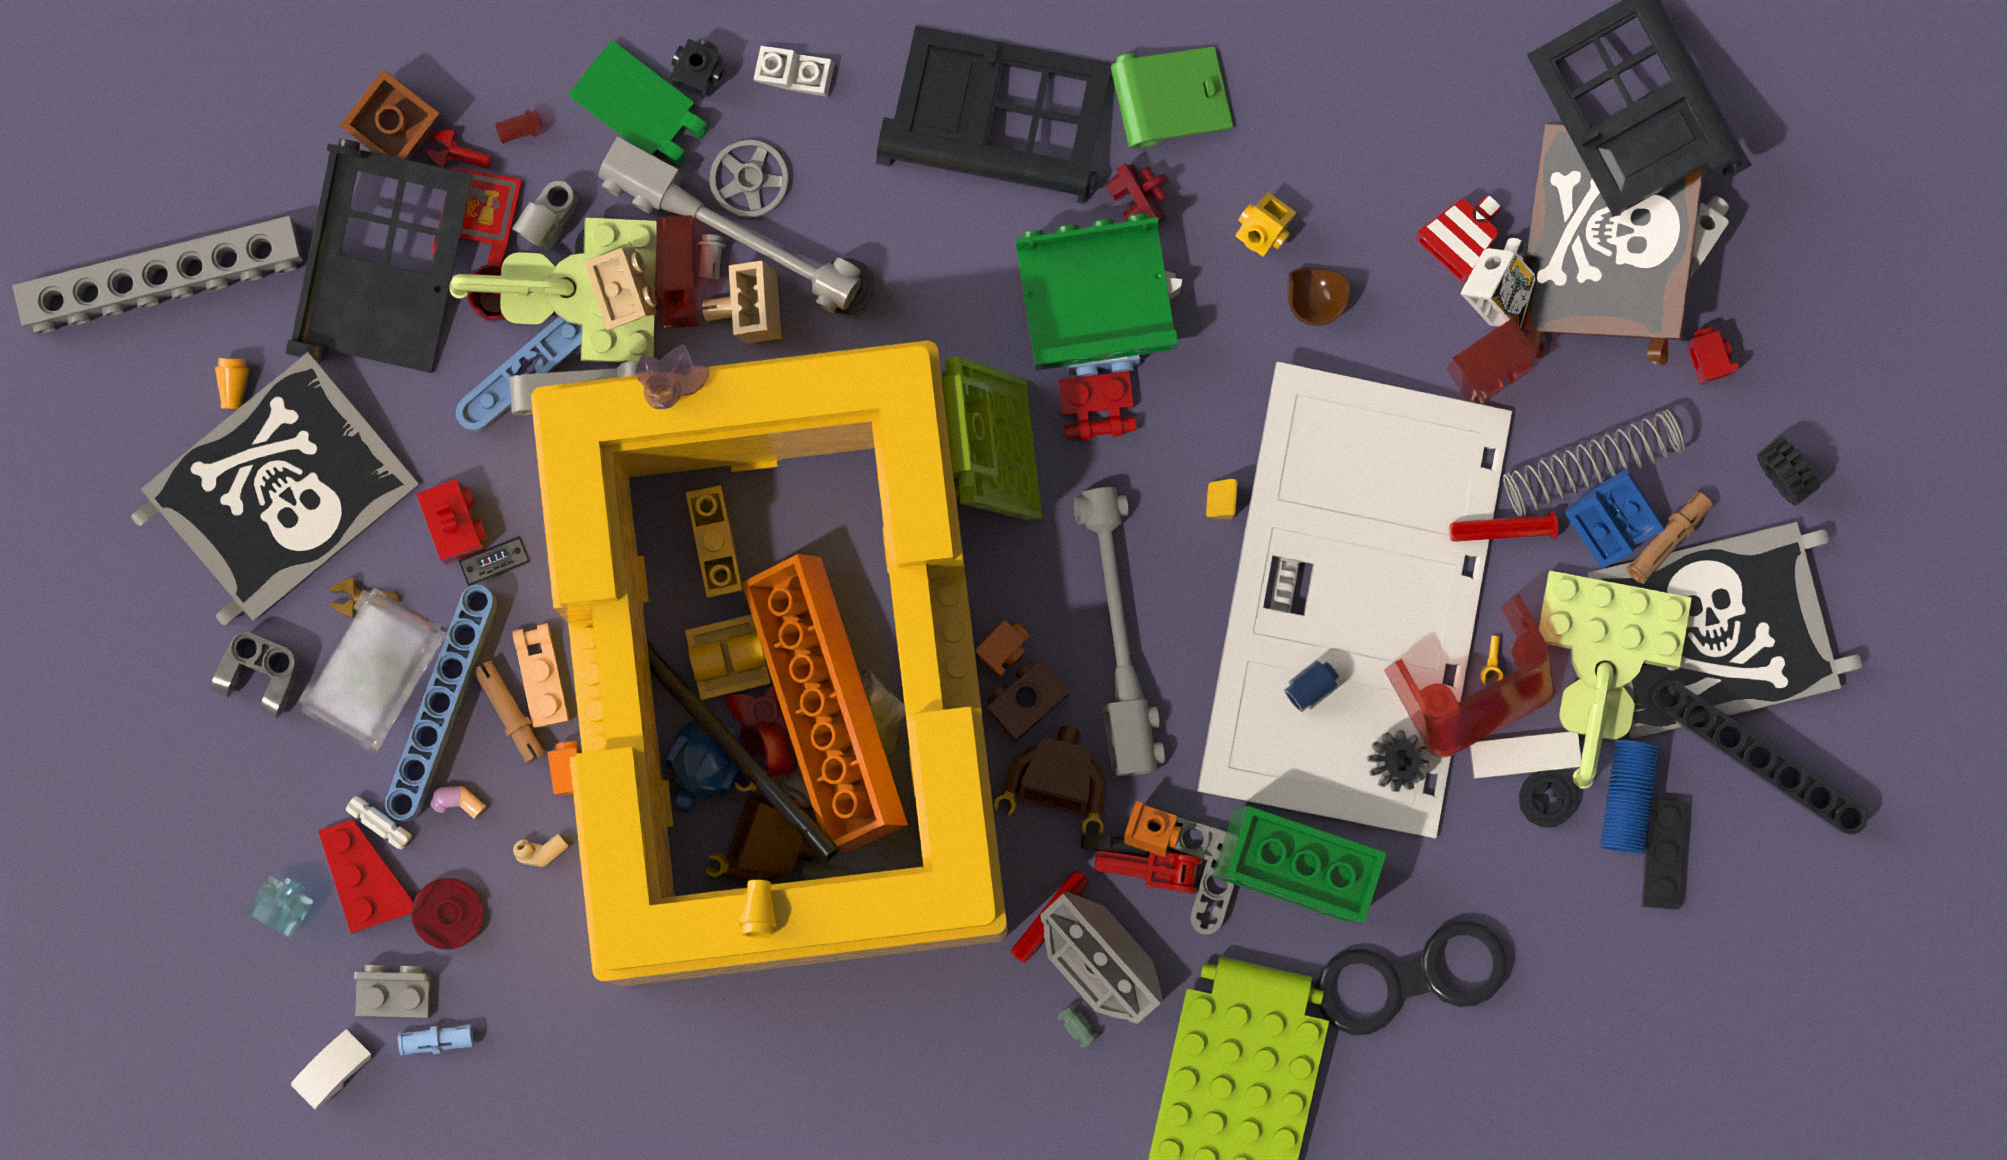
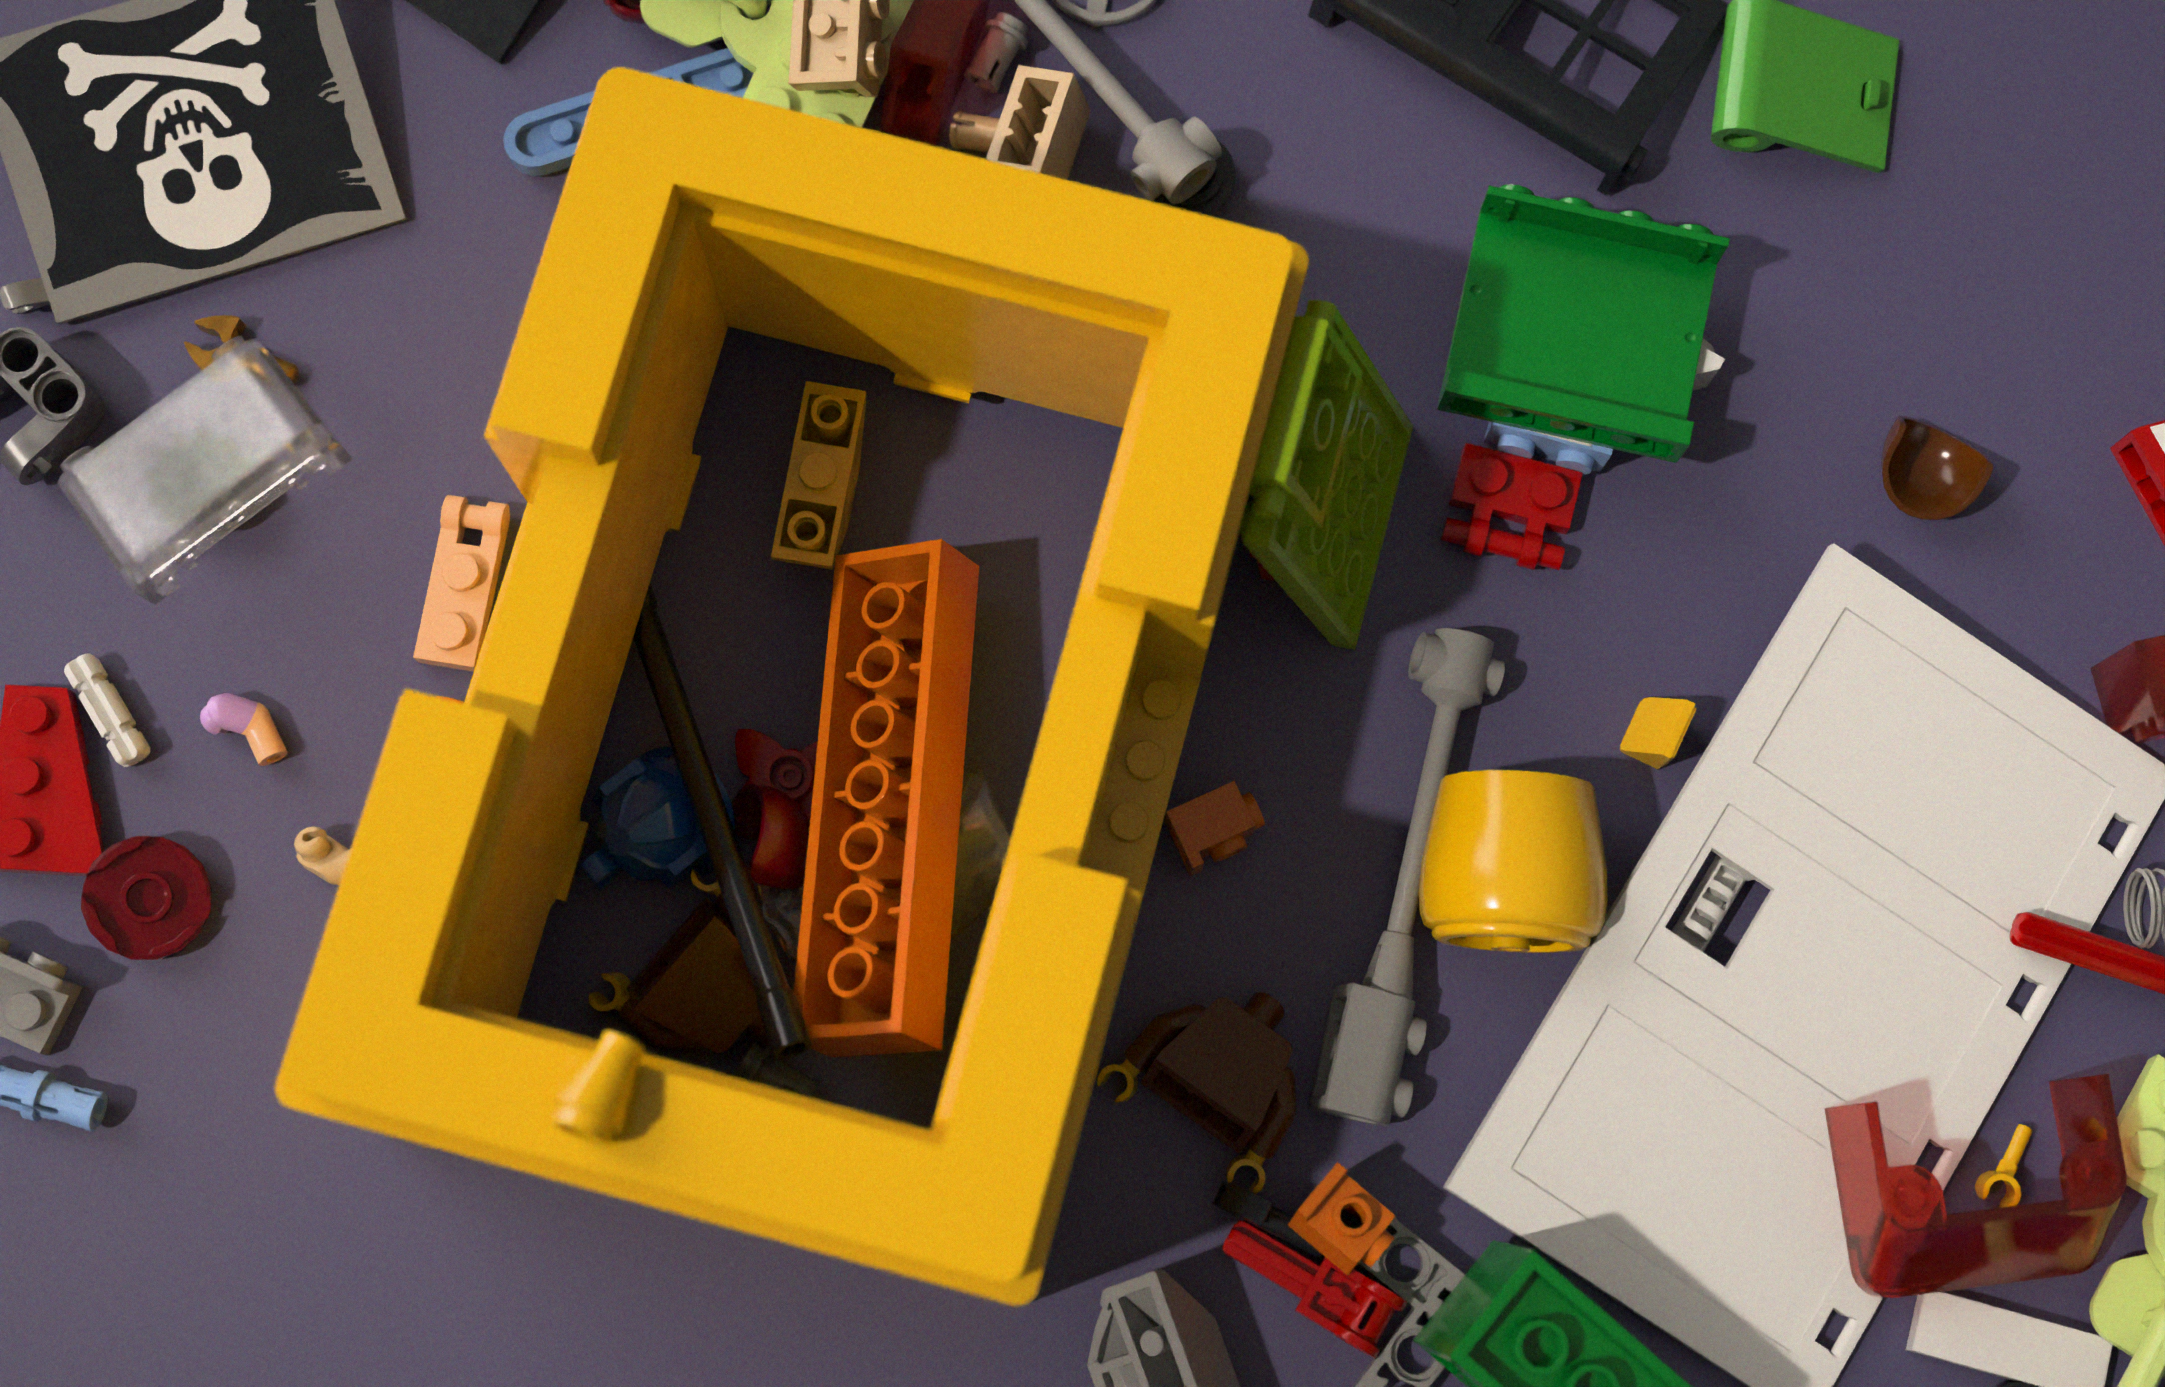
camera: 15 degrees right, 5 degrees down
medium blue beam [385,585,497,822] -> none
red brick [416,479,488,565] -> none
sticker [459,536,530,586] -> none
medium nougat pin [472,660,546,764] -> none
plate [636,344,710,409] -> none
yellow plate [685,615,772,701] -> none
reddish brown brick [987,660,1070,742] -> none
red axle [1011,870,1089,963] -> none
dark red hips [1106,163,1169,222] -> none
yellow brick [1235,192,1297,257] -> none
dark blue brick [1284,660,1339,712] -> none
black gear [1367,730,1430,792] -> none
none -> yellow piece [1419,770,1607,953]

